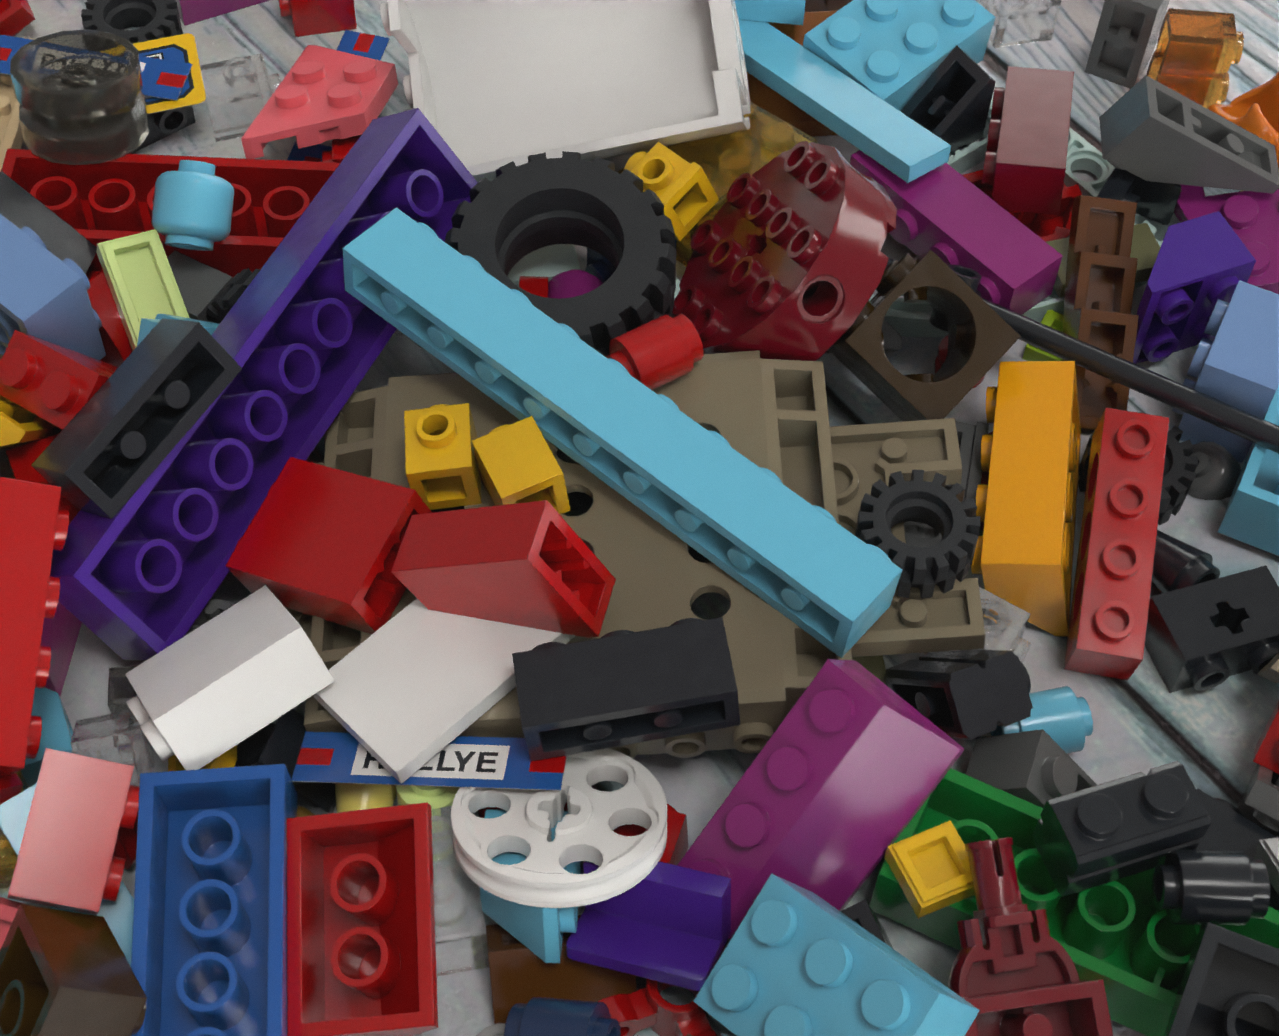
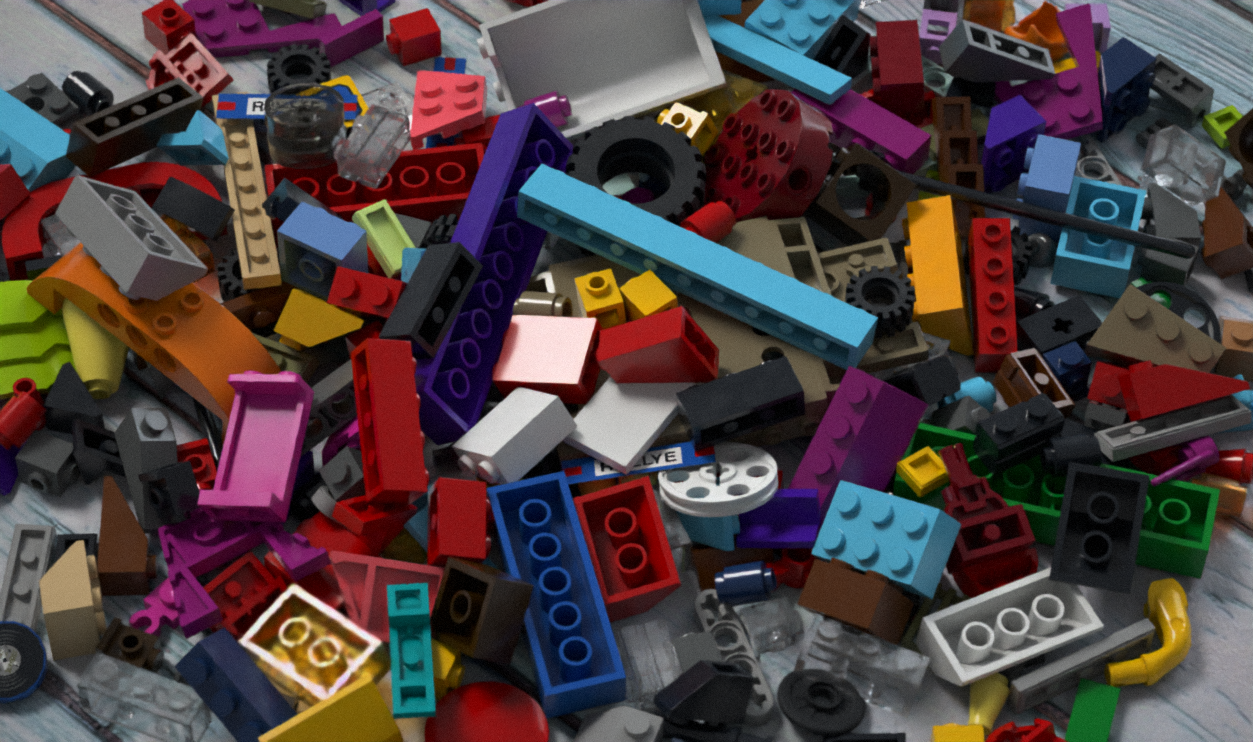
camera: 10 degrees left, 5 degrees down
medium azure head [151,160,235,251] -> none
none -> clear brick [334,104,411,189]
none -> dark tan brick [513,291,573,317]
none -> magenta brick [517,90,572,128]
none -> lavender brick [919,9,957,64]
none -> reddish brown brick [993,348,1076,418]
none -> dark blue brick [1043,341,1092,402]

